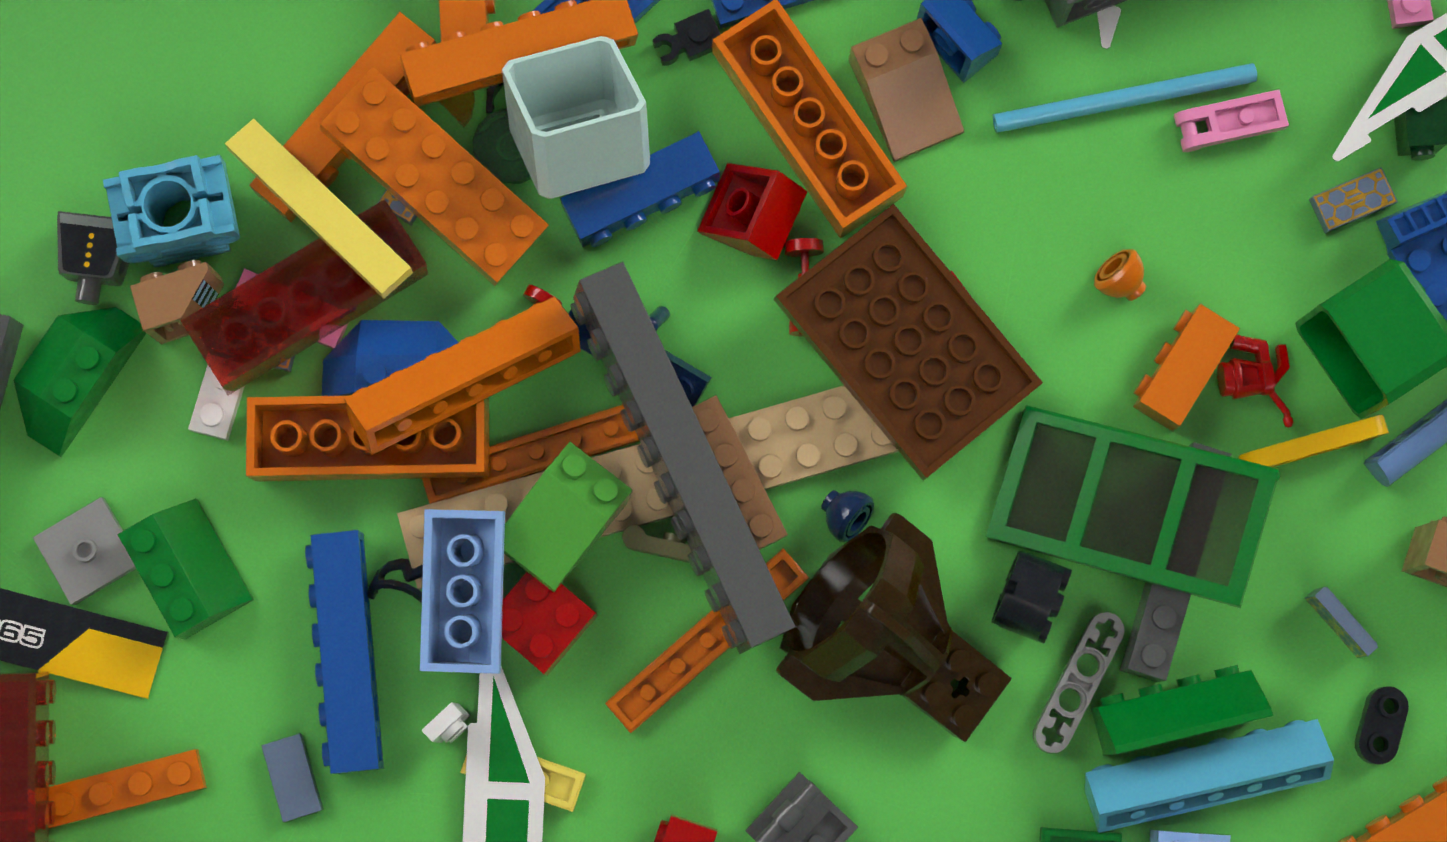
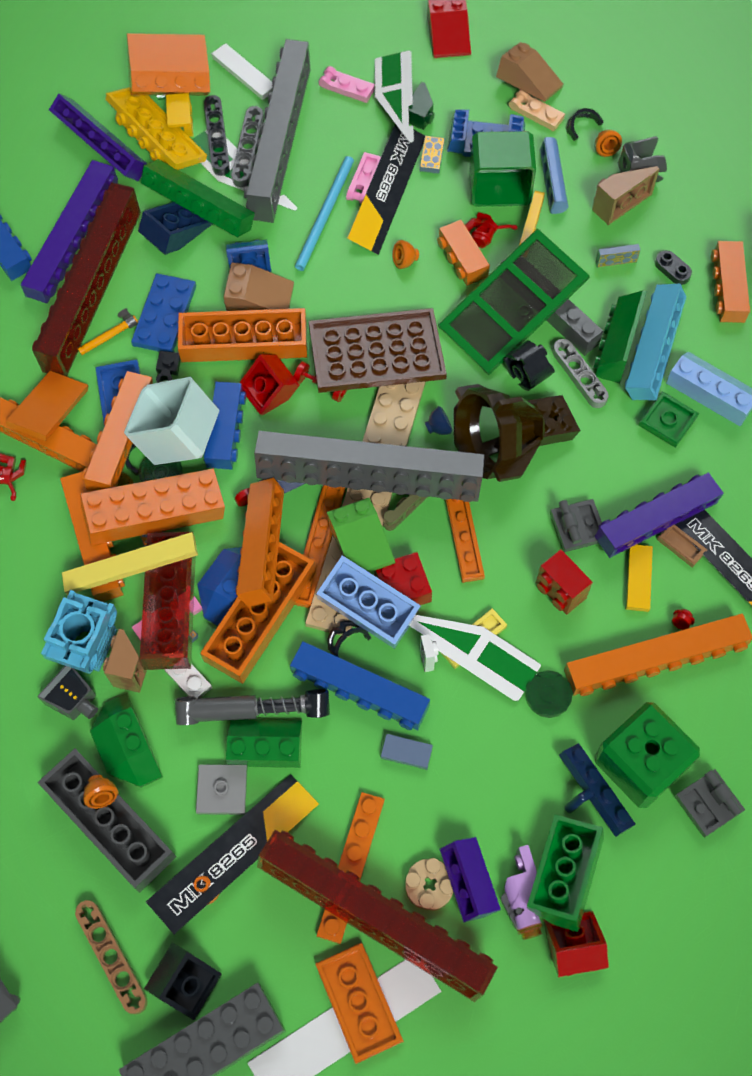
camera: 55 degrees left, 15 degrees down
none -> piece [174,689,330,725]
none -> black sticker [347,124,425,255]

